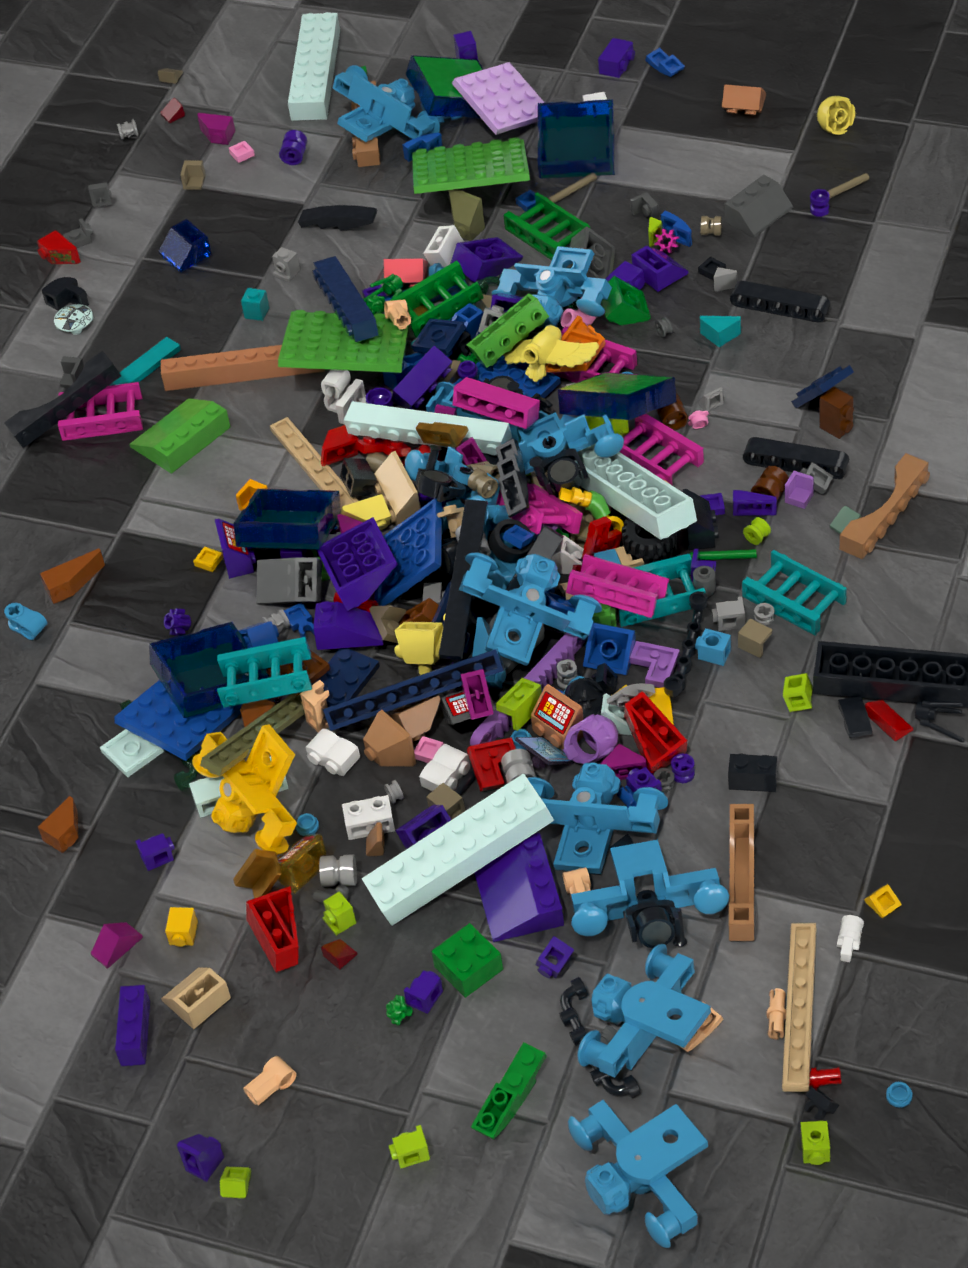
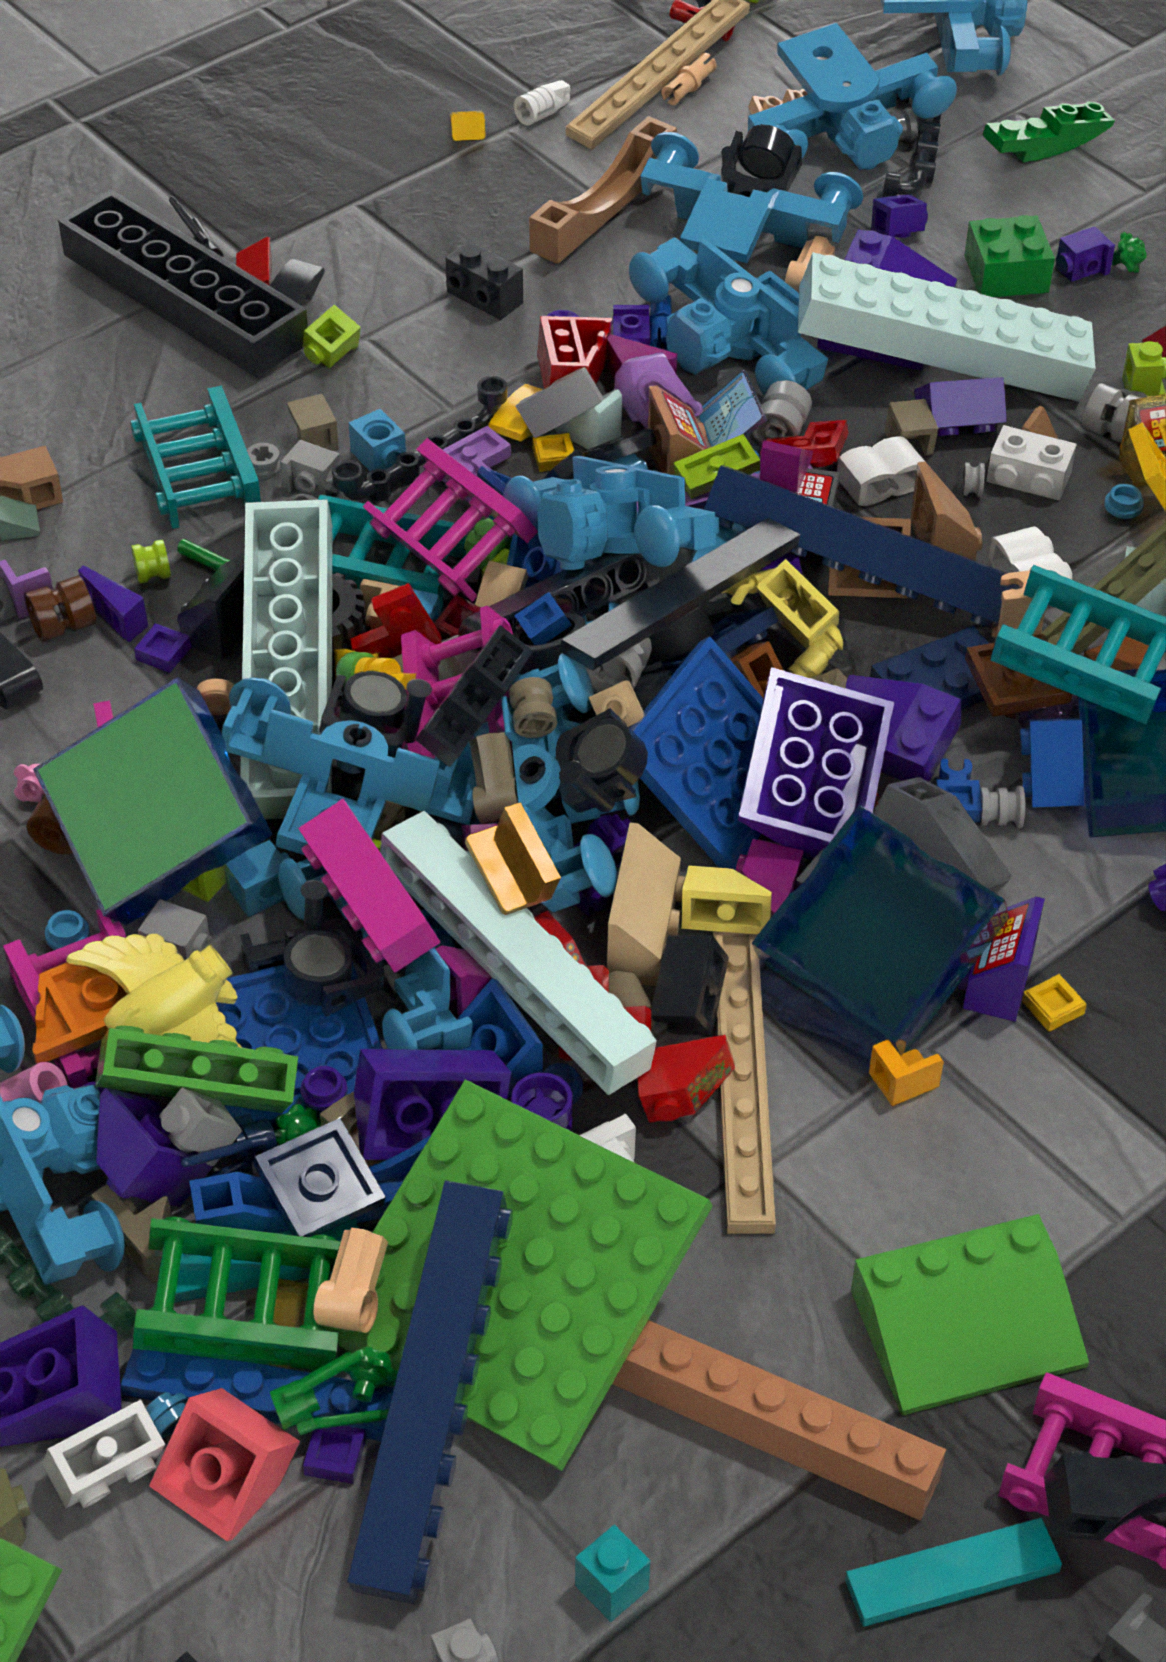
camera: 155 degrees left, 0 degrees up
bright pink plate [414,736,444,763] -> none

